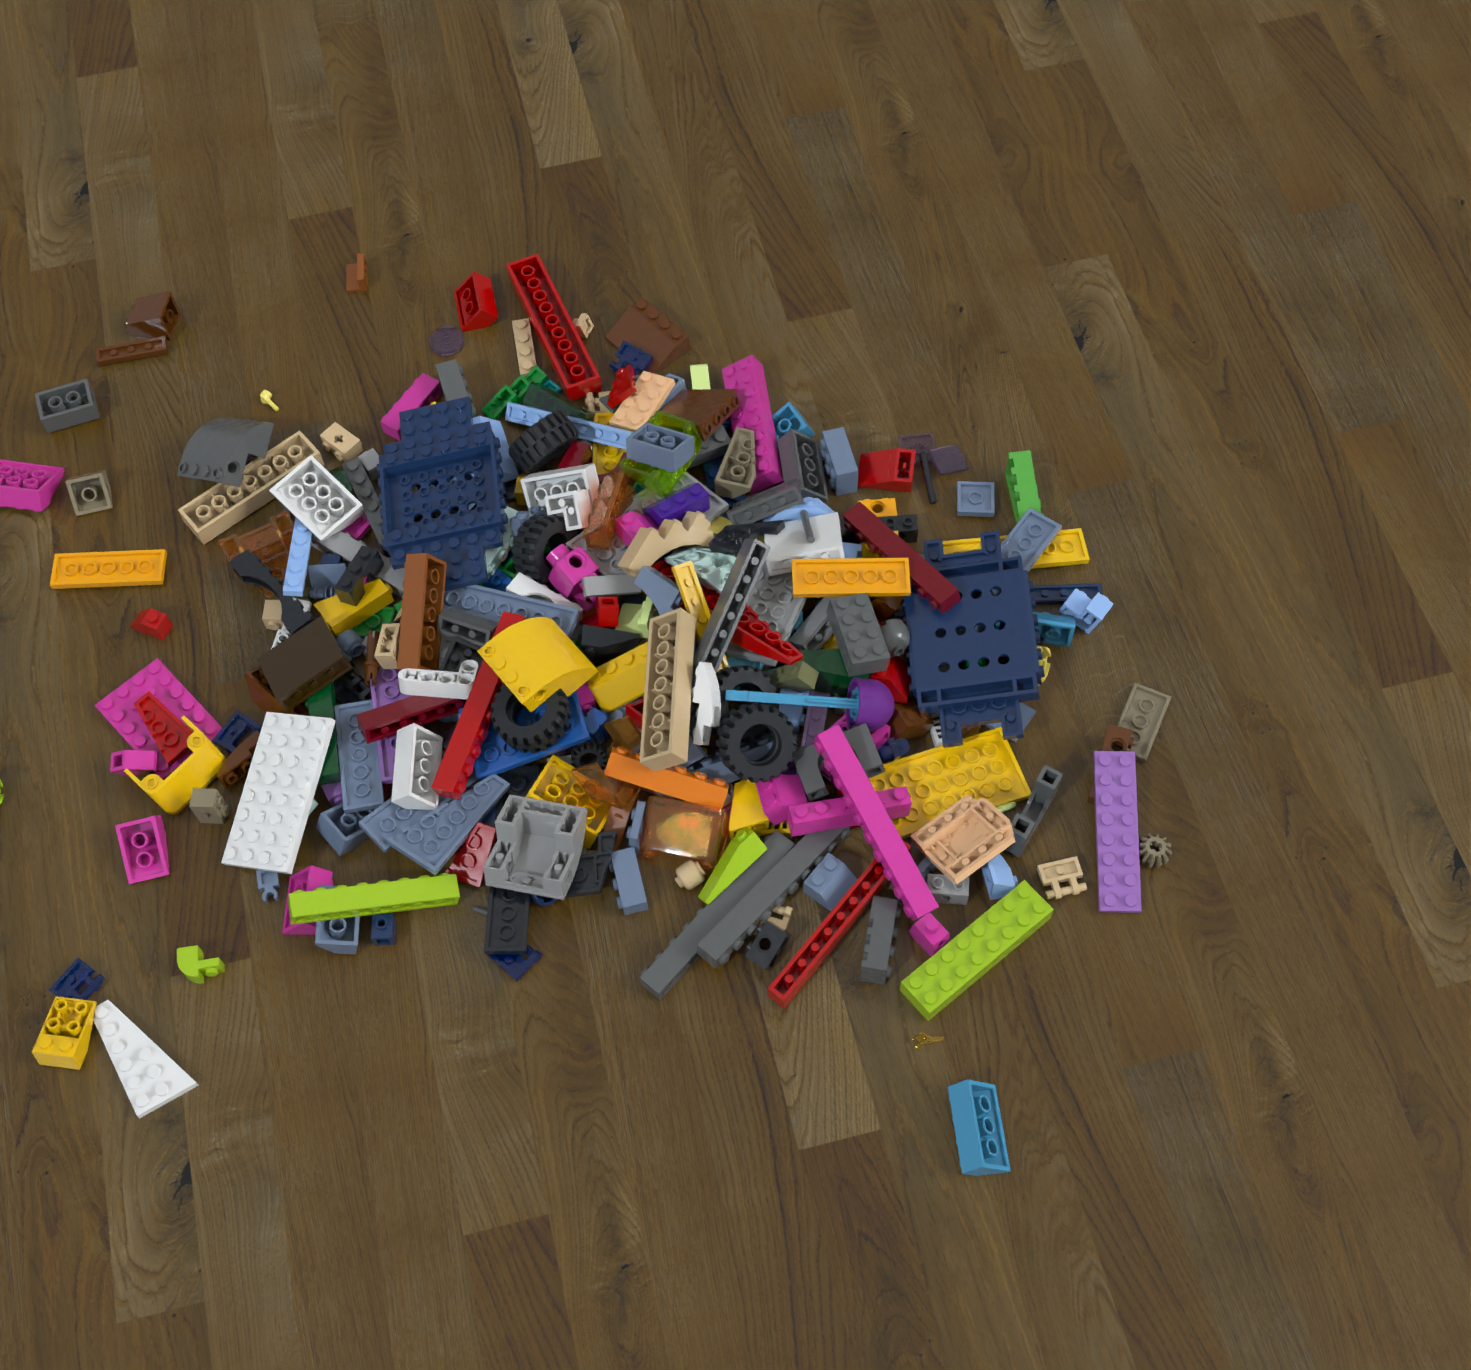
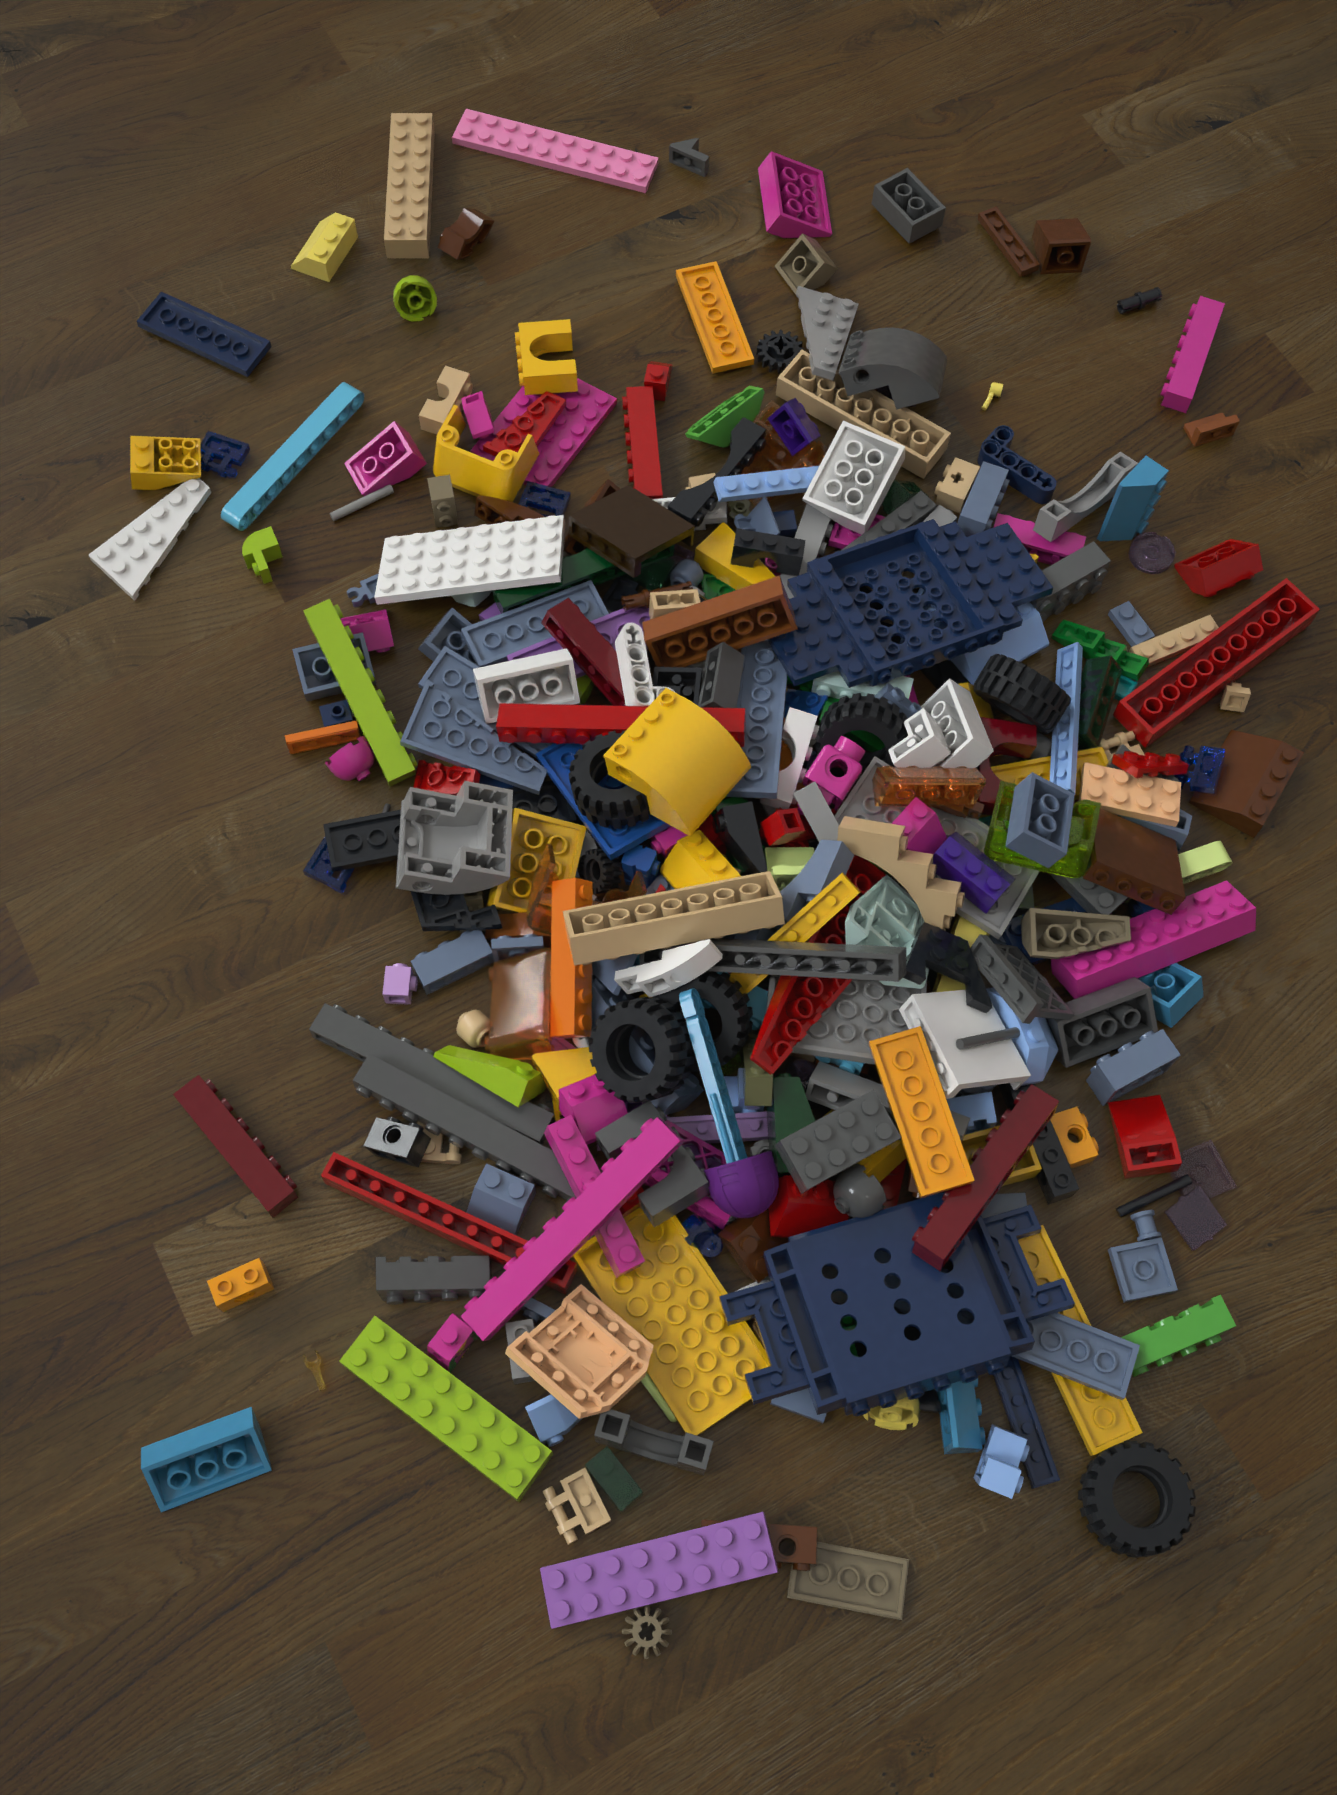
camera: 70 degrees right, 5 degrees up
none -> dark red brick [173,1074,298,1218]
none -> light orange brick [207,1258,274,1312]
none -> medium azure beam [221,382,364,531]
none -> orange tile [285,720,361,754]
none -> dark pink cylinder [325,736,375,781]
none -> light grey bar [329,484,394,521]
none -> lavender brick [382,963,418,1004]
none -> tan arch [419,366,473,434]
none -> yellow arch [515,319,578,395]
none -> clear green brick [585,1446,643,1514]
none -> red brick [622,386,663,499]
none -> bright green wedge [685,385,764,448]
none -> black gear [756,330,804,374]
none -> dark purple slope [767,398,821,456]
none -> light grey wing [796,286,859,380]
none -> sand blue wedge [957,461,1010,537]
none -> dark blue beam [977,425,1056,504]
none -> light grey arch [1033,452,1138,542]
none -> black tyre [1078,1441,1196,1558]
none -> dark azure slope [1097,456,1169,541]
none -> sand blue plate [1108,601,1155,647]
none -> black pin [1117,287,1162,314]
none -> sand blue bush [1130,1210,1162,1242]
none -> dark pink brick [1160,296,1225,413]

